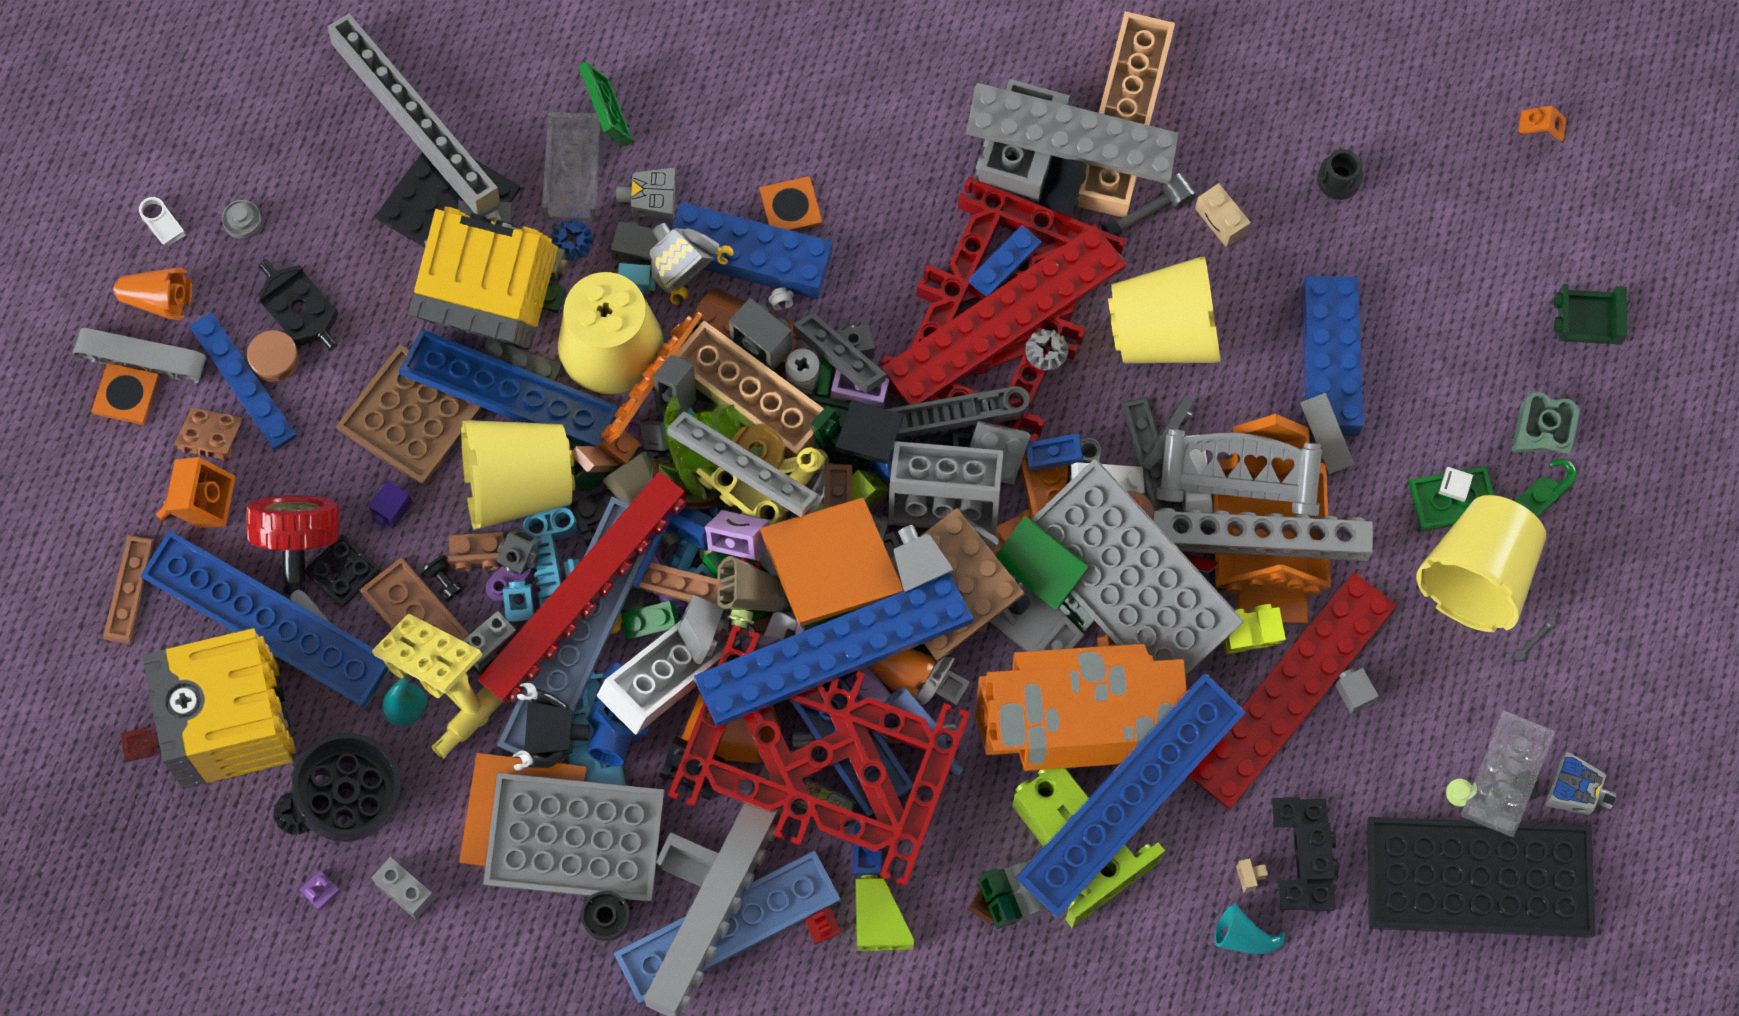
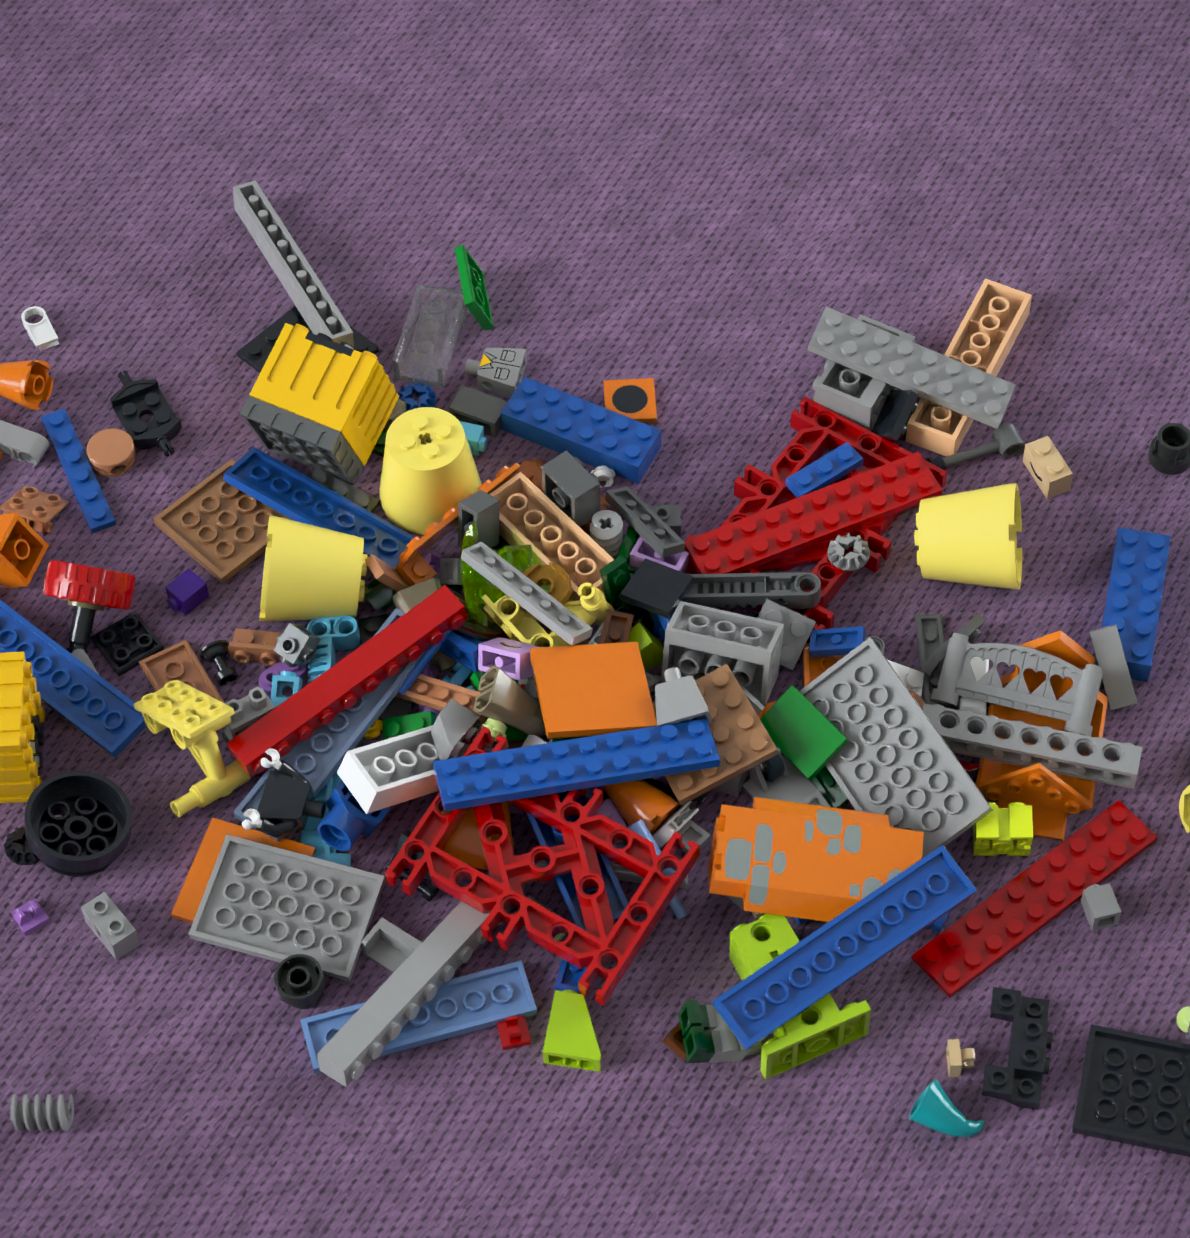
camera: 15 degrees right, 15 degrees down
light grey plate [222,200,262,239] -> none
teal hat [382,677,427,726] -> none
light grey torso [649,223,734,305] -> none

